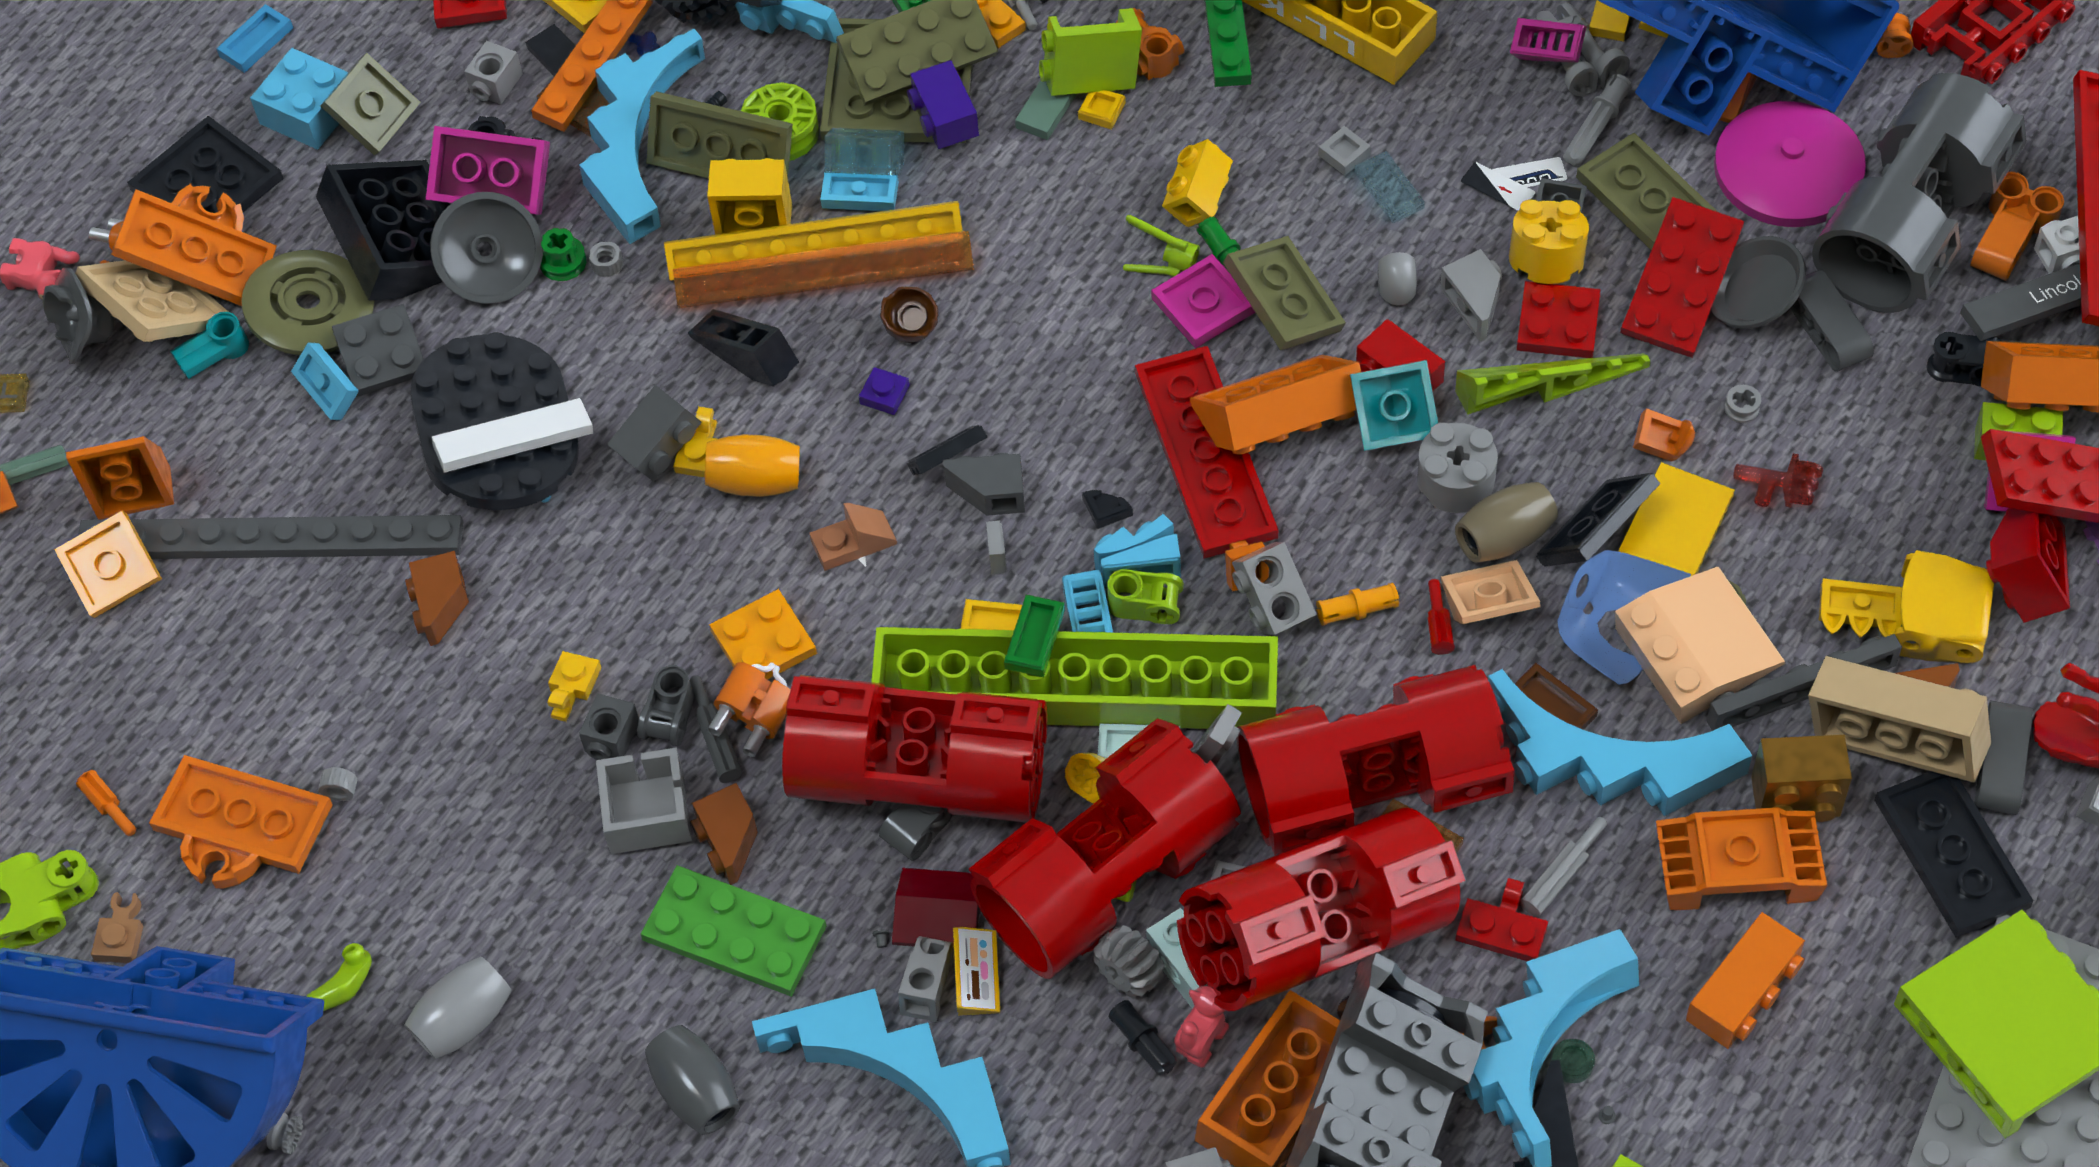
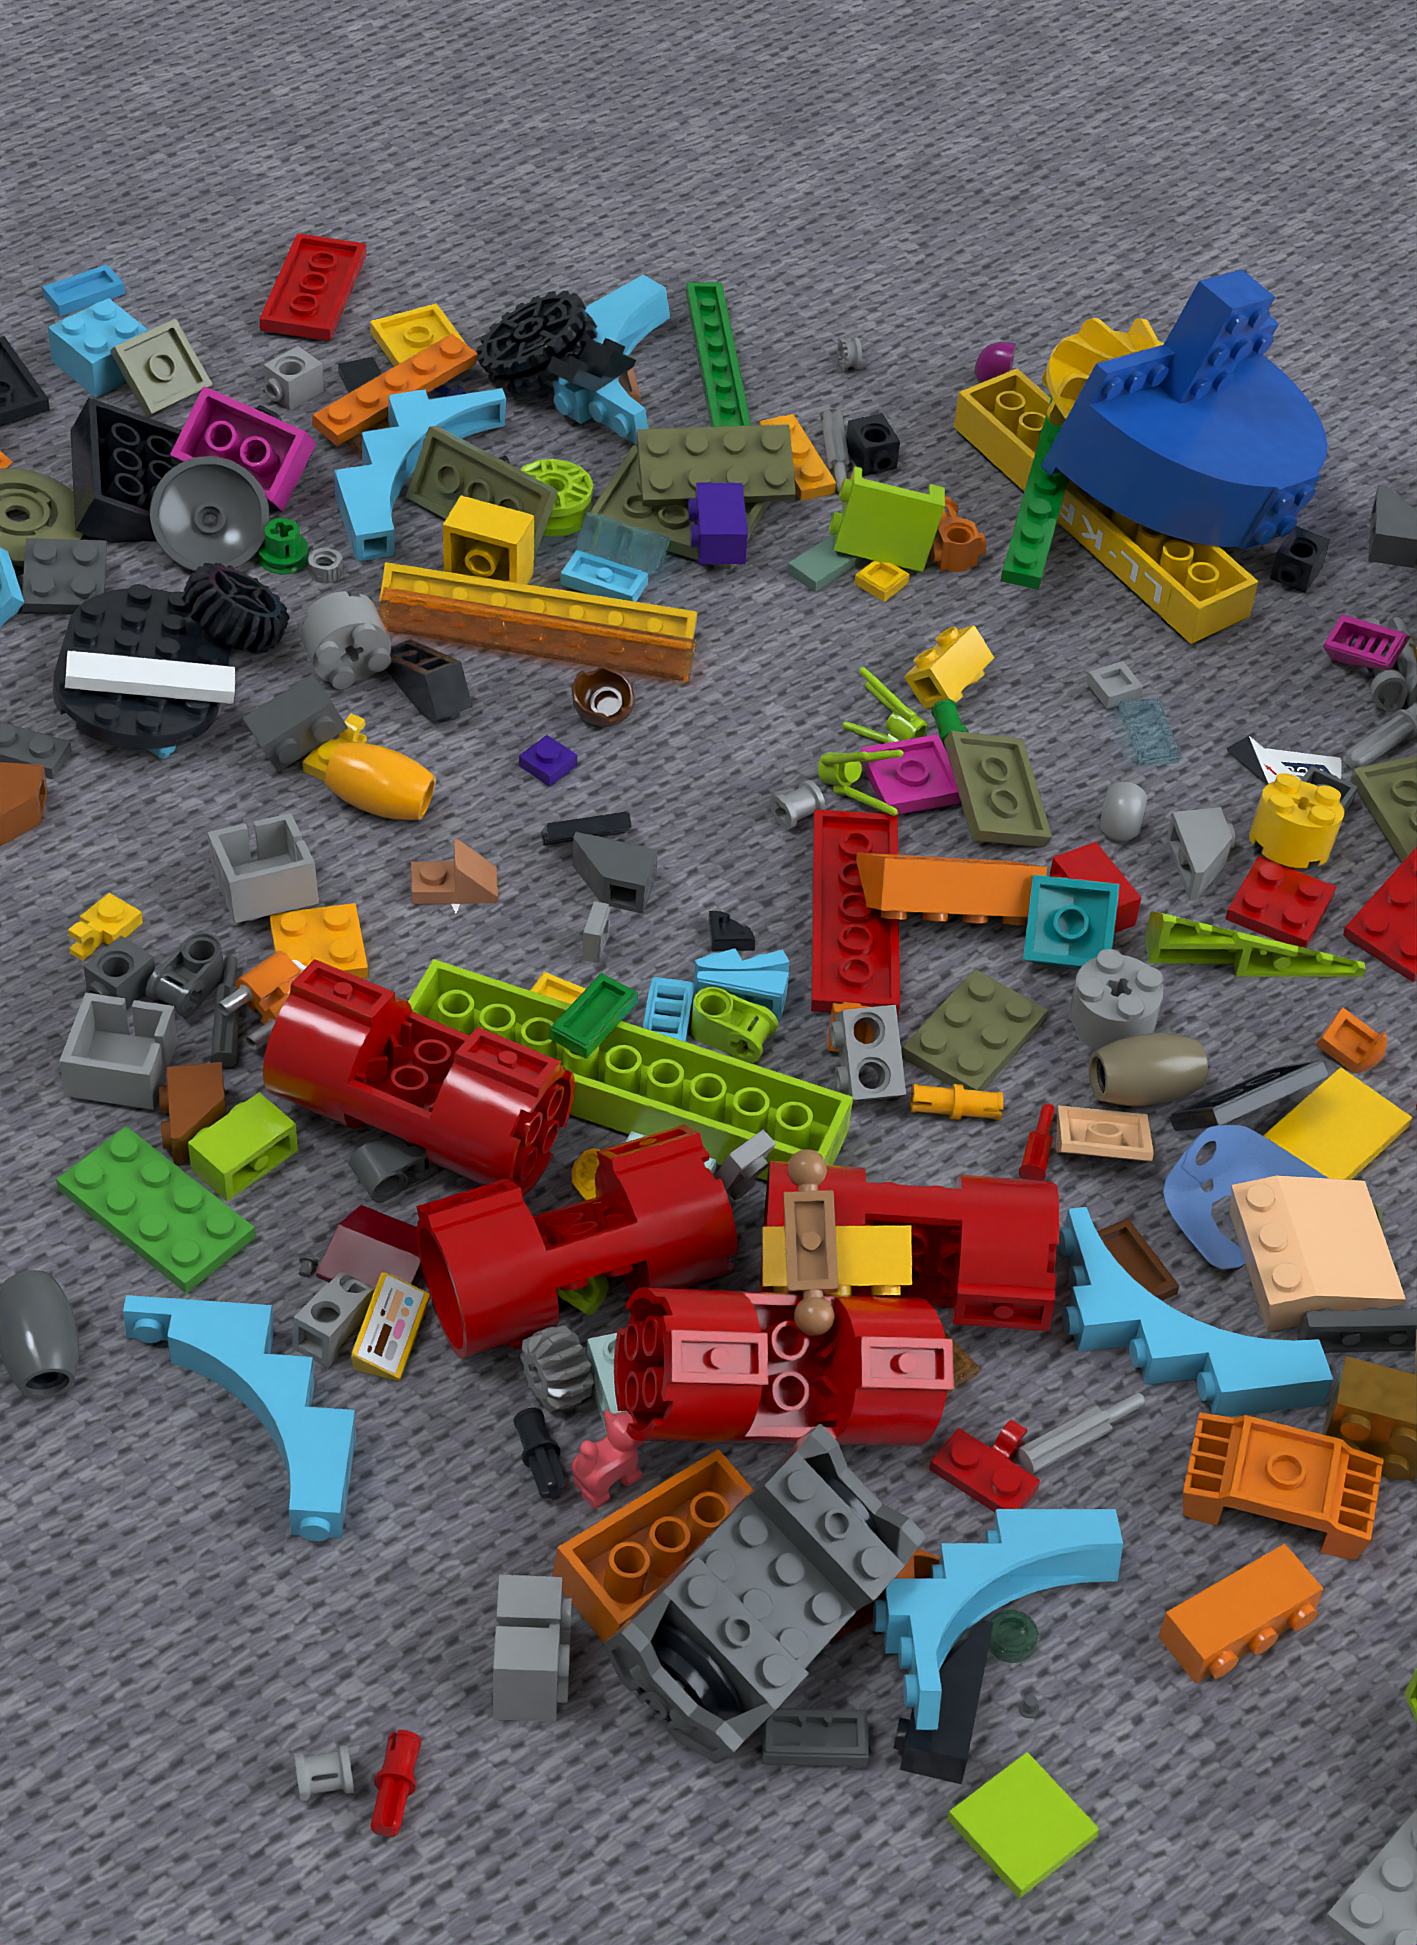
camera: 10 degrees right, 10 degrees down
none -> black gear [181,562,290,653]
none -> lime brick [188,1092,298,1201]
none -> light grey piece [207,813,319,923]
none -> light grey brick [299,591,391,689]
none -> yellow brick [762,1225,912,1295]
none -> light grey bush [770,780,826,830]
none -> medium nougat plate [783,1149,839,1336]
none -> lime plant [818,750,903,816]
none -> olive plate [901,969,1048,1091]

